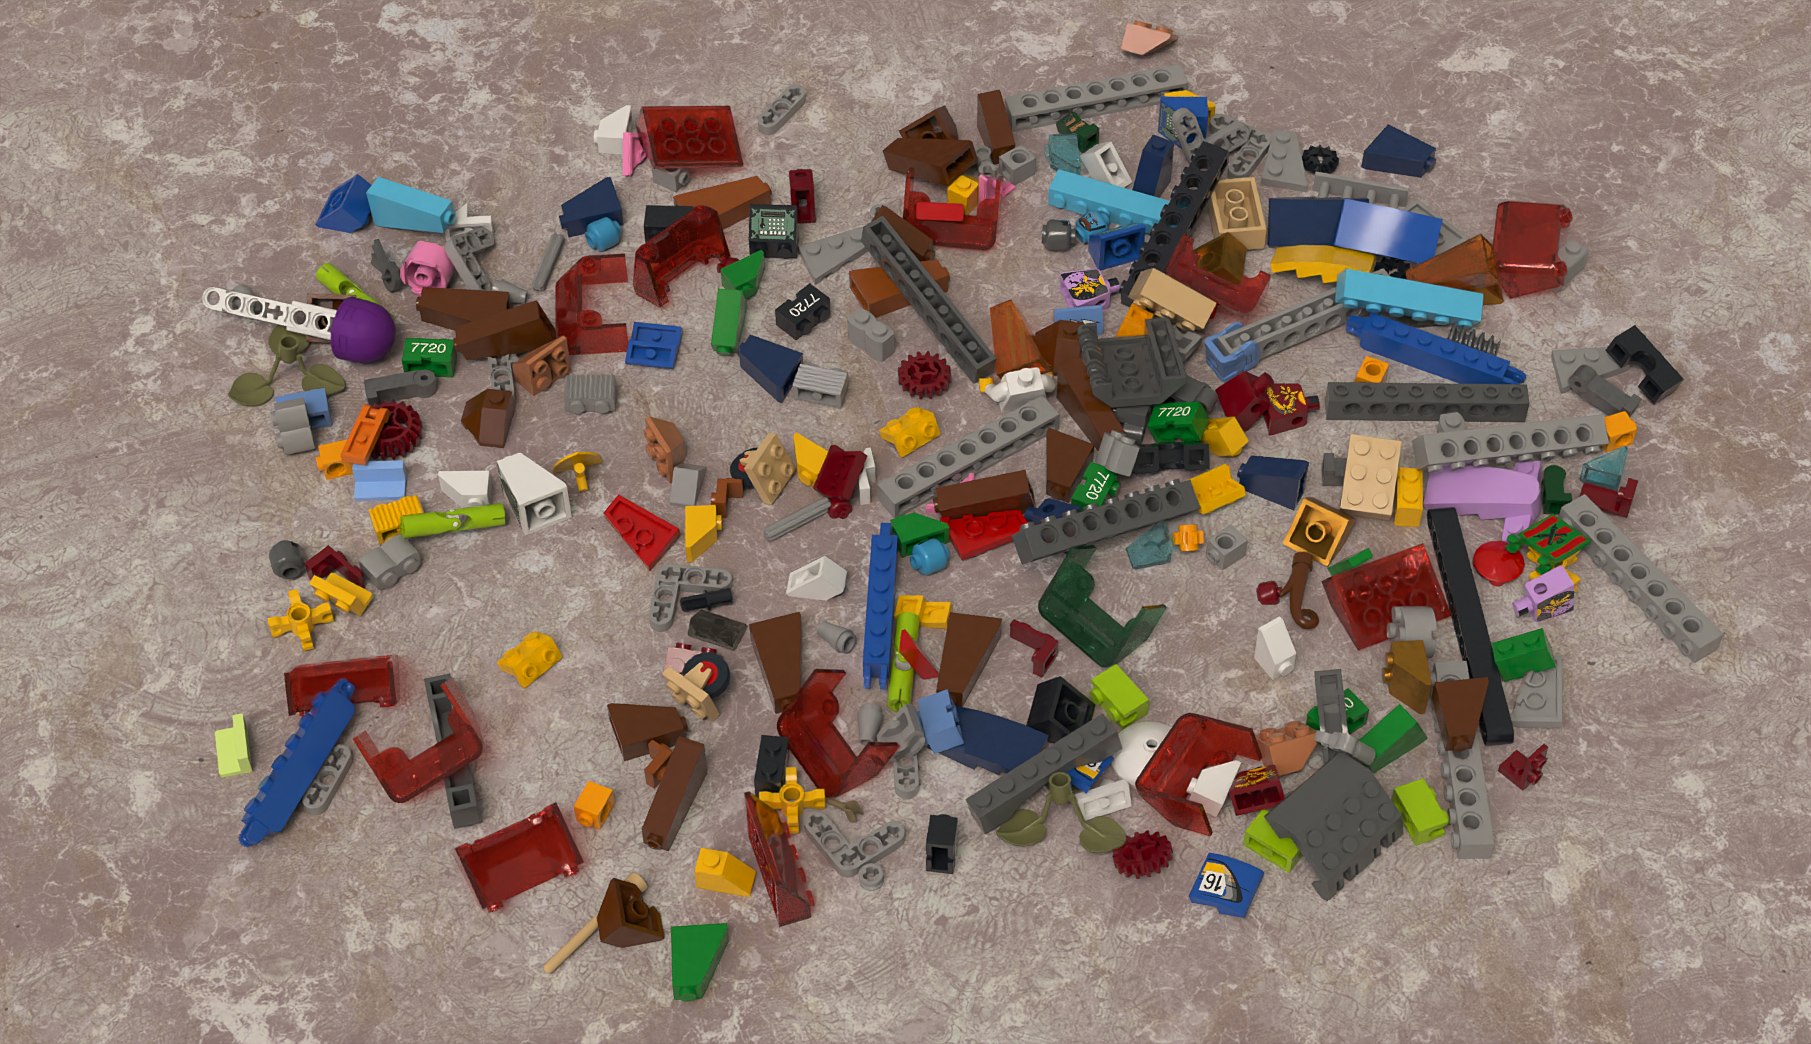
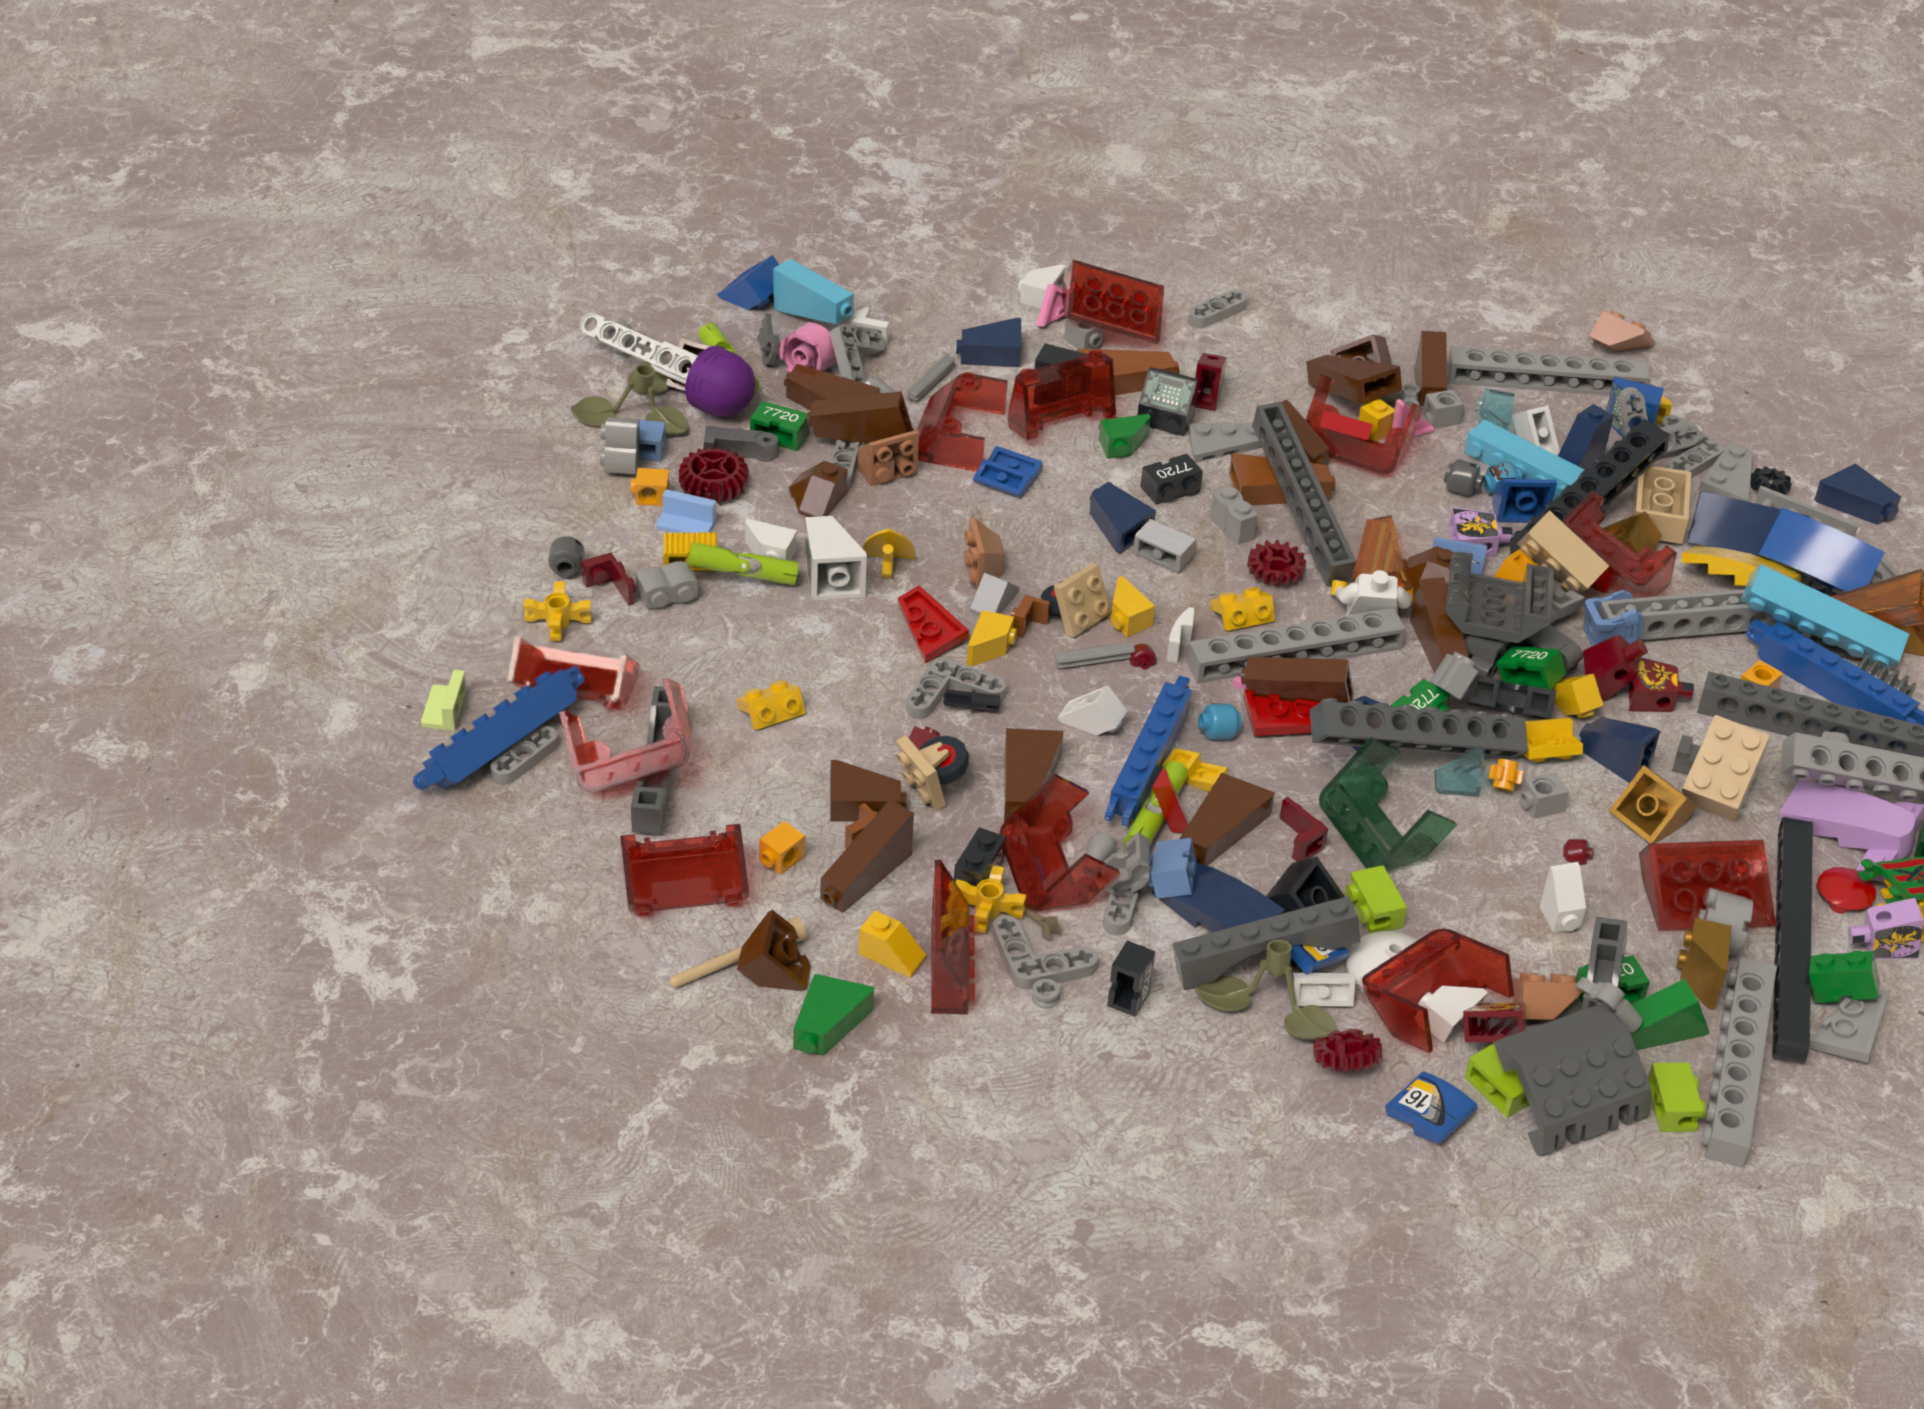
camera: 15 degrees right, 10 degrees down
yellow bracket [309,573,373,616] -> none
orange plate [340,404,390,466] -> none
light grey brick [564,374,617,414] -> none
dark azure head [585,217,622,252] -> none
clear smoke slope [688,609,748,651] -> none
green slope [711,288,747,356] -> none
dark red bracket [813,445,867,500] -> none
light grey cone [817,621,856,653] -> none
green slope [890,512,949,558] -> none
reddish brown slope [1046,428,1094,503] -> none
dark green leg [1056,112,1099,154] -> none
reddish brown plant [1279,552,1319,629] -> none
green tile [1328,548,1373,576] -> none
yellow brick [1394,467,1423,527] -> none
reddish brown slope [1431,677,1489,751] -> none
dark red bracket [1498,744,1549,791] -> none

